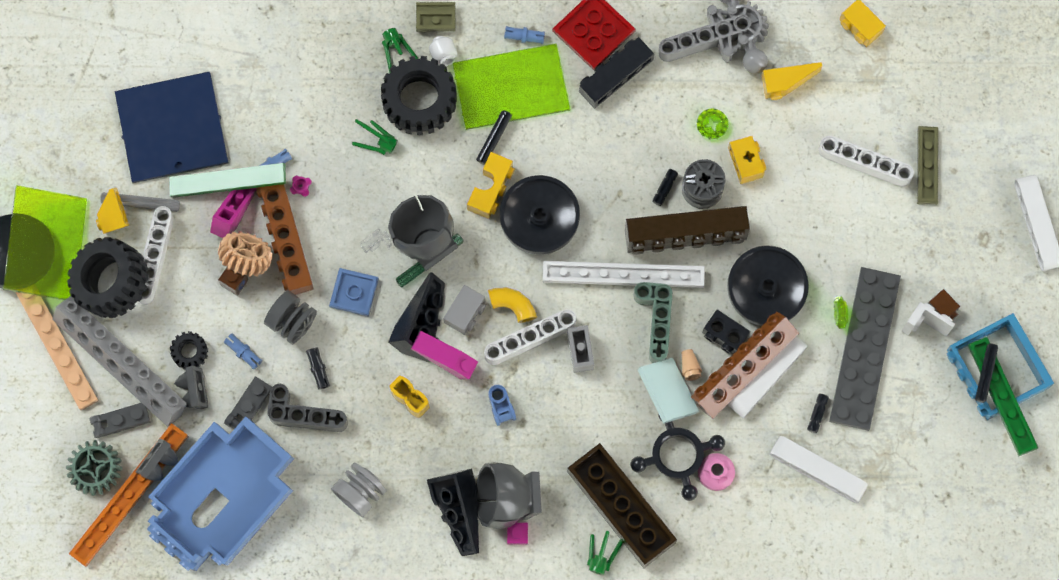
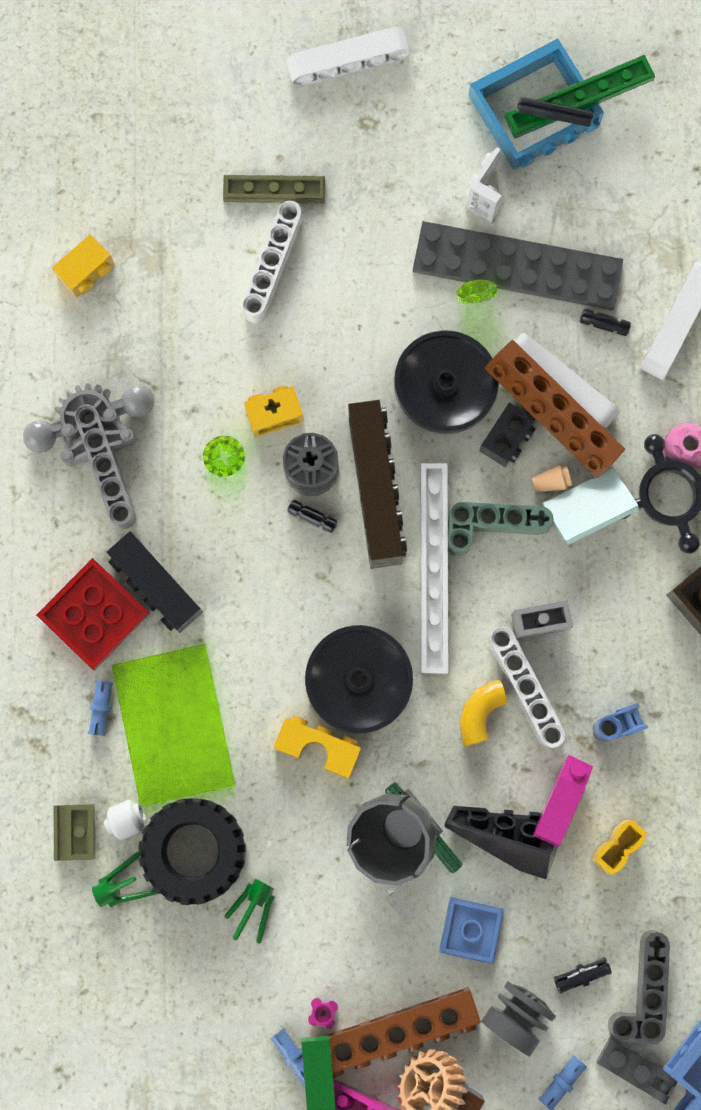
camera: 90 degrees left, 5 degrees up
light grey brick [443,285,487,335] -> none
black axle [476,110,512,165] -> none
yellow slope [762,62,822,100] -> none
reddish brown brick [928,289,960,320] -> none

